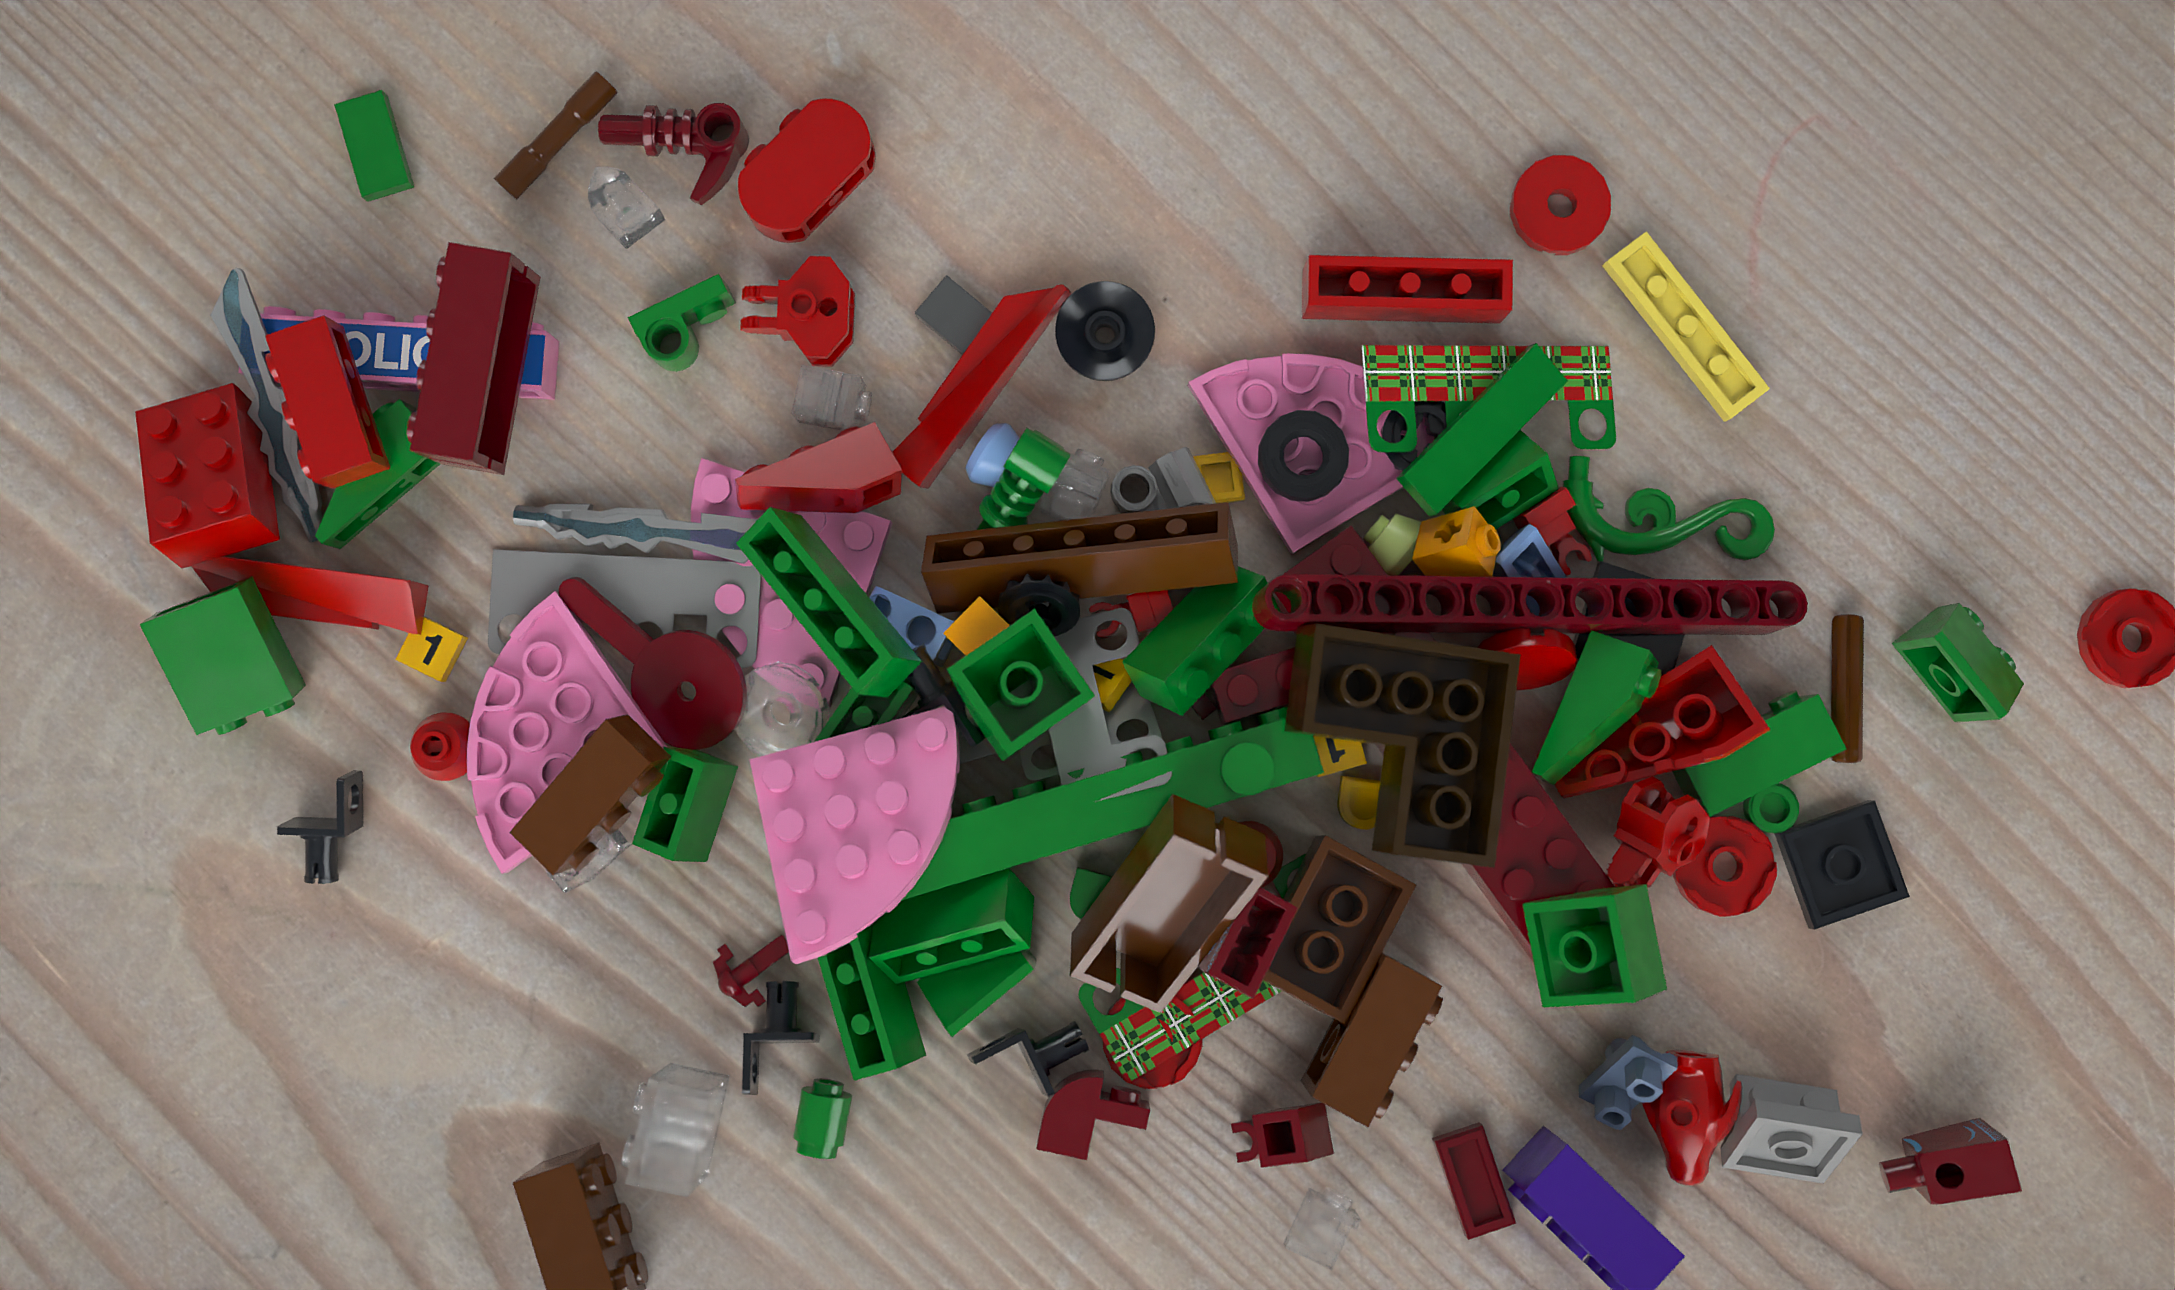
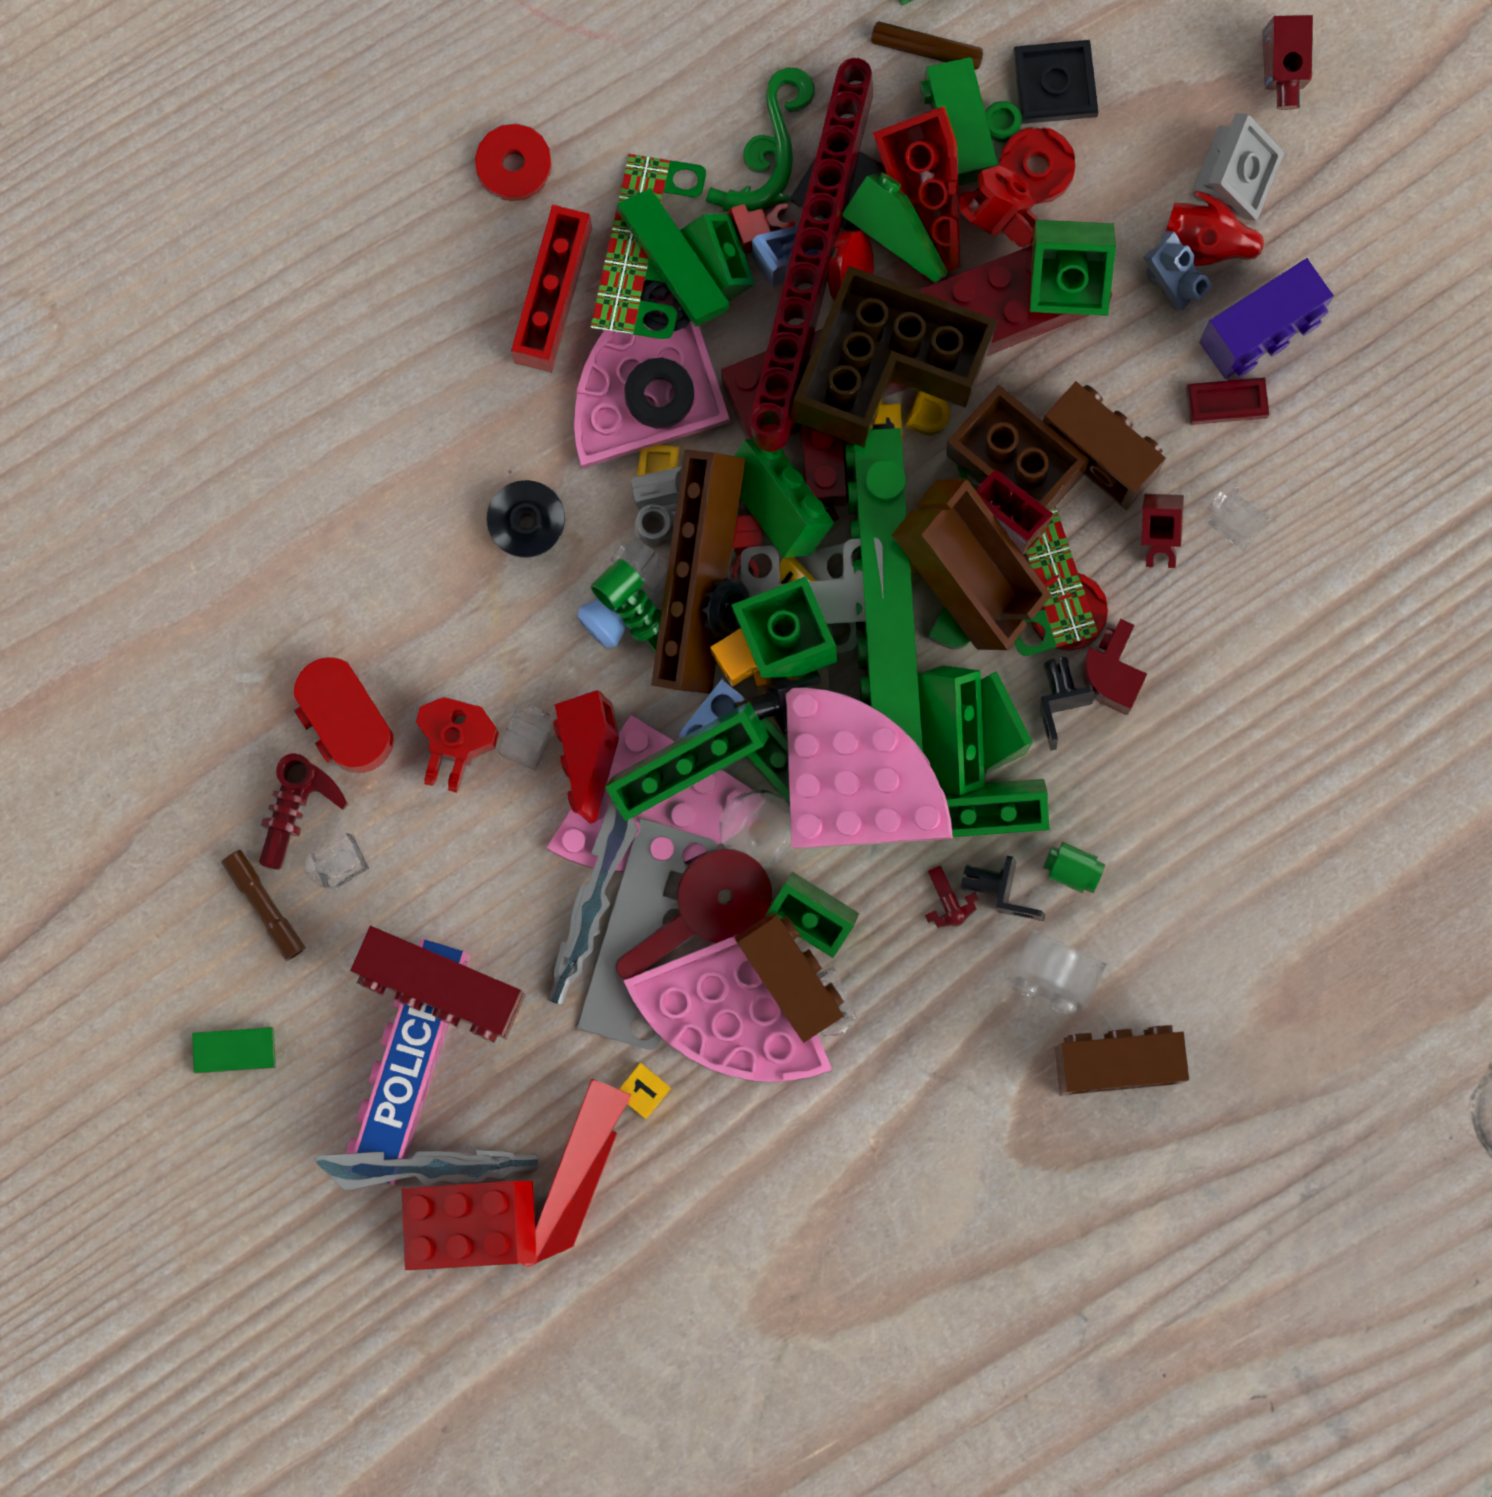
camera: 75 degrees left, 5 degrees down
green brick [139,576,306,735] -> none
red brick [265,315,390,489] -> none
black bracket [277,770,363,884] -> none
green slope [315,399,440,549] -> none
red cone [410,712,470,781] -> none
green plate [627,274,736,372] -> none
red wedge [892,284,1071,489] -> none
dark grey tile [915,275,992,355] -> none
yellowish green cone [1363,513,1421,575] -> none
light orange brick [1412,506,1500,577] -> none
light yellow plate [1602,231,1770,422] -> none

